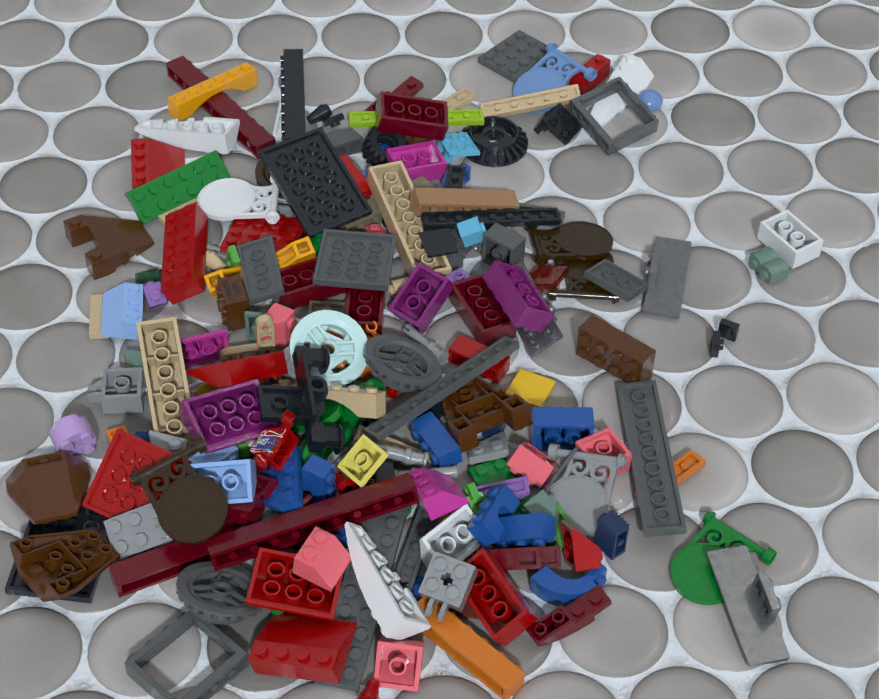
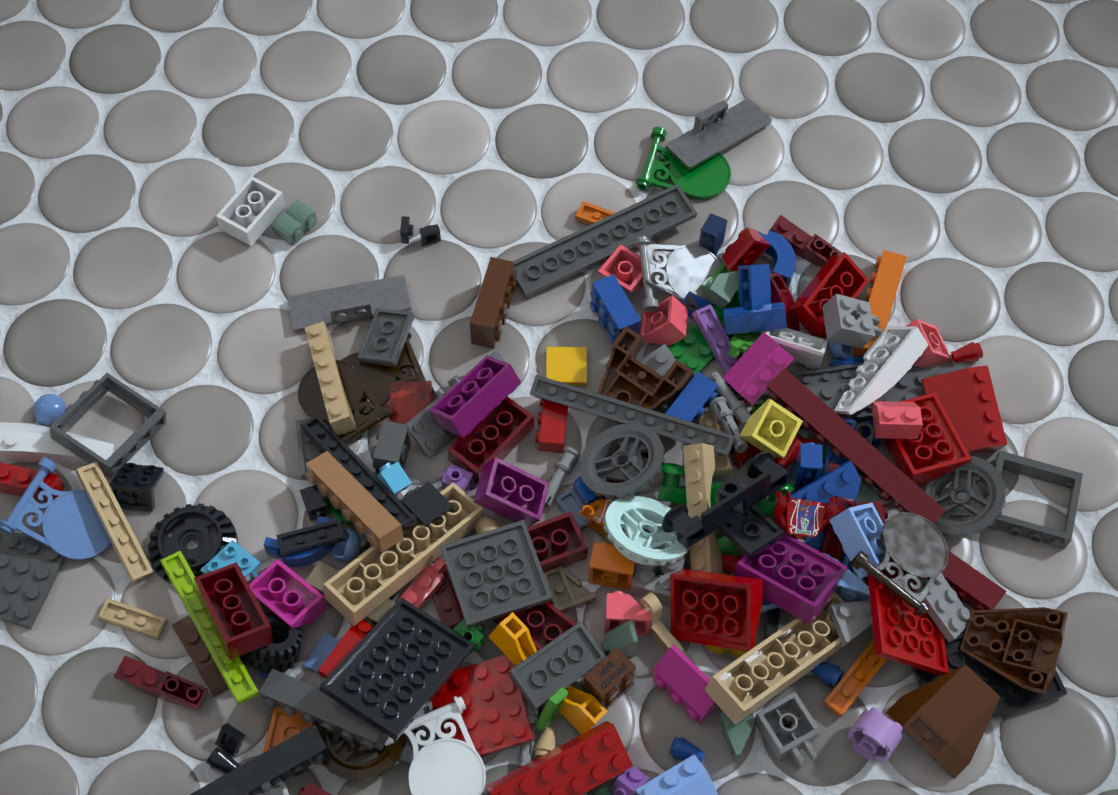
camera: 115 degrees left, 15 degrees up
none -> tan arch [305,321,356,436]

